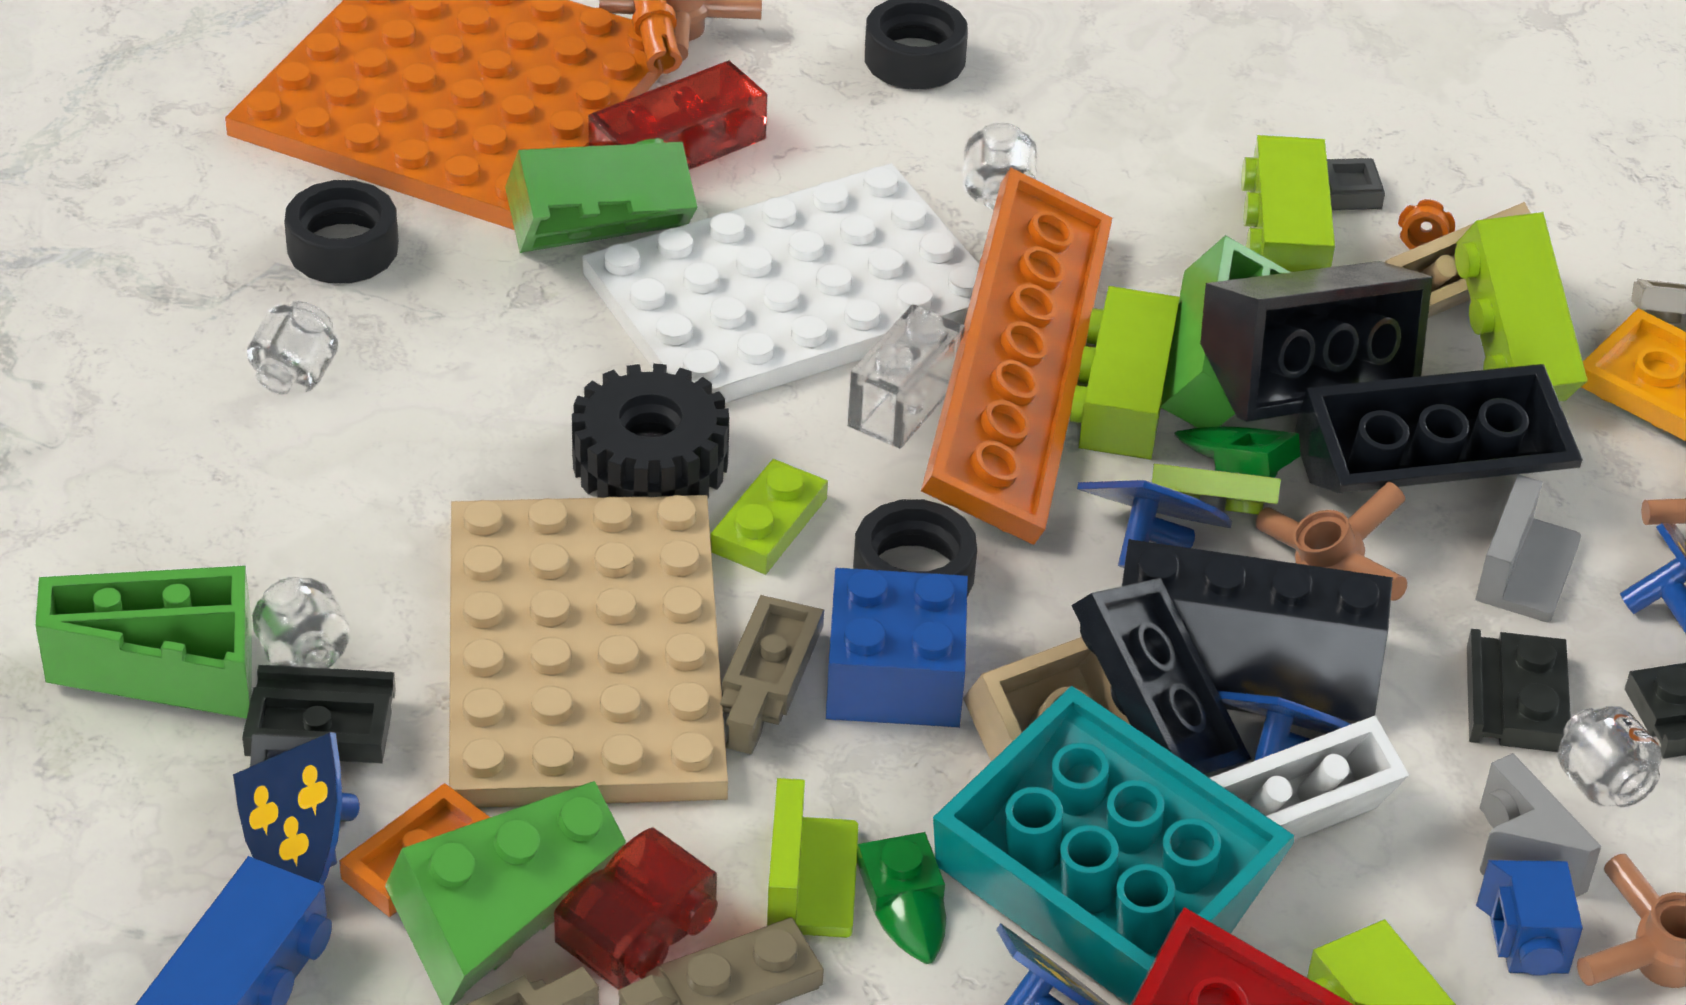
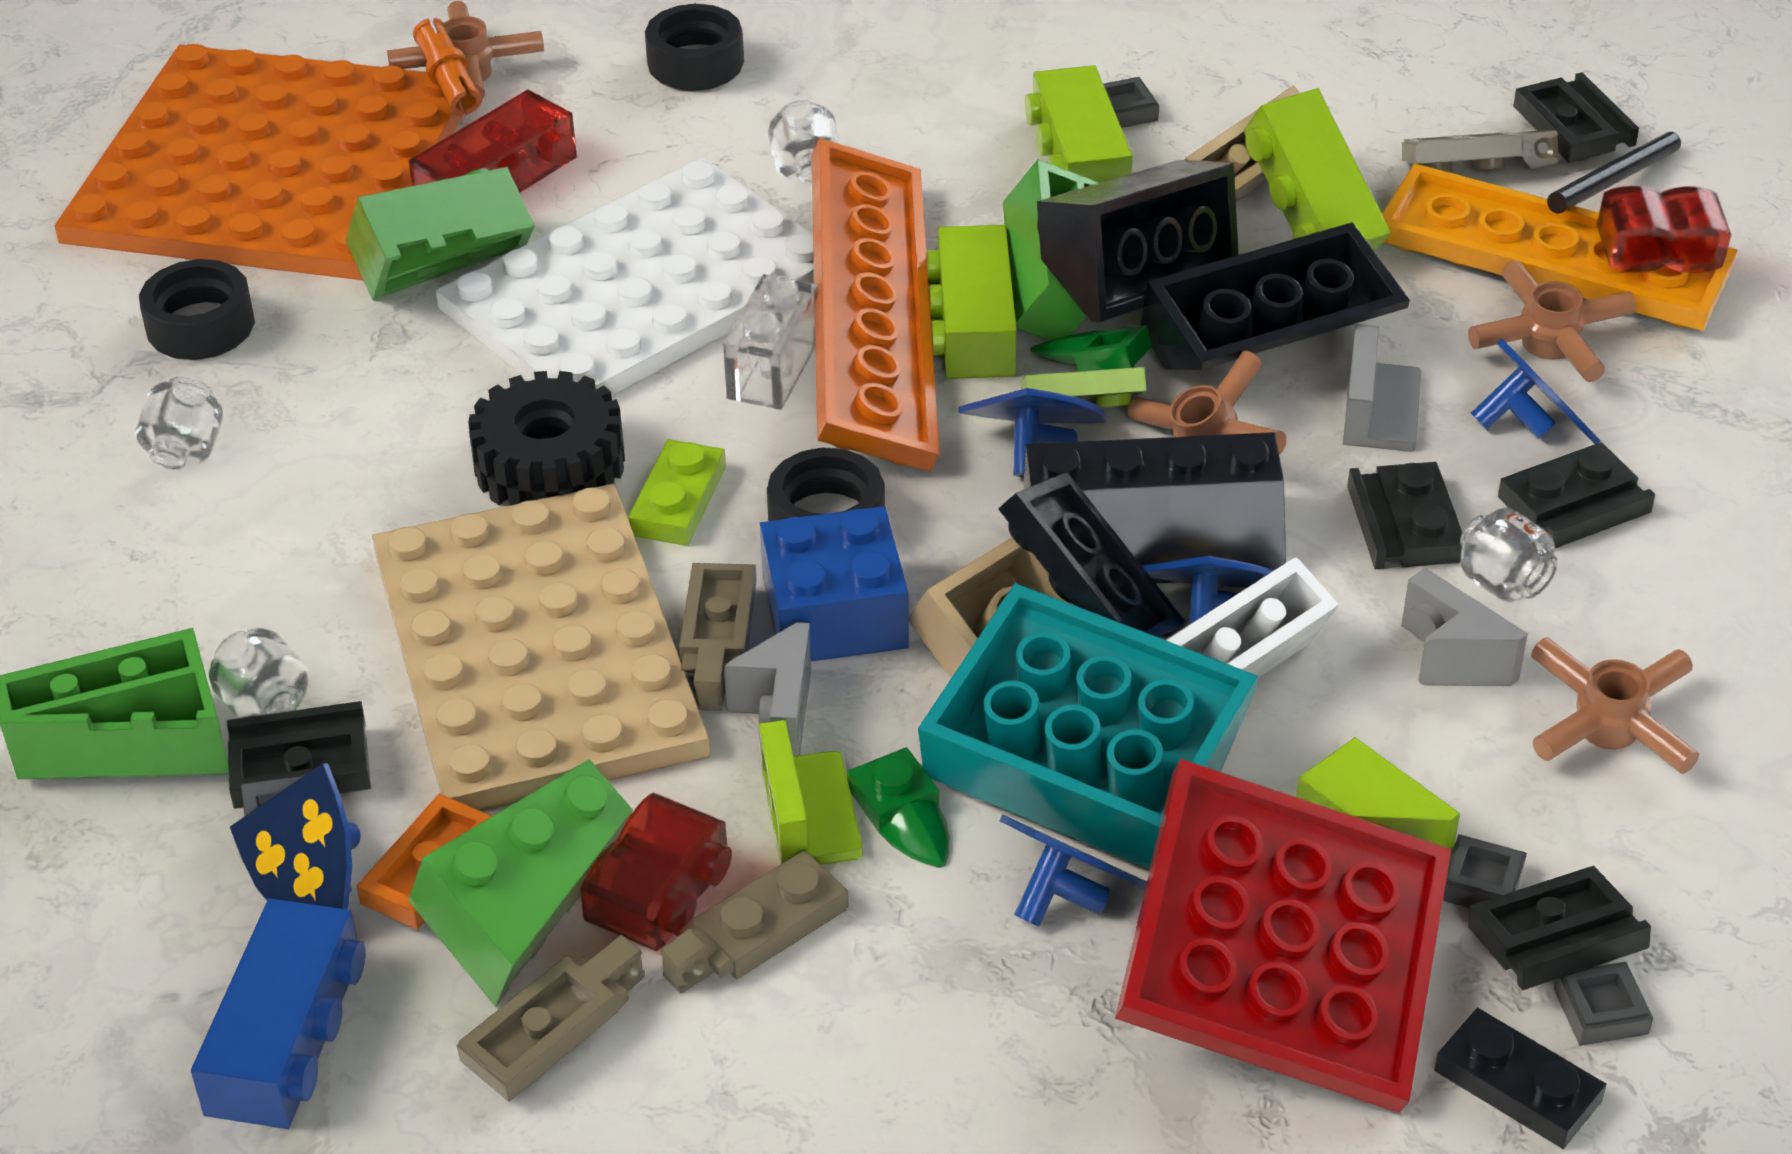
camera: 10 degrees left, 0 degrees up
orange plate [1398,199,1455,250] -> none
blue window [1476,860,1583,976] -> none
none -> light grey slope [724,622,812,756]

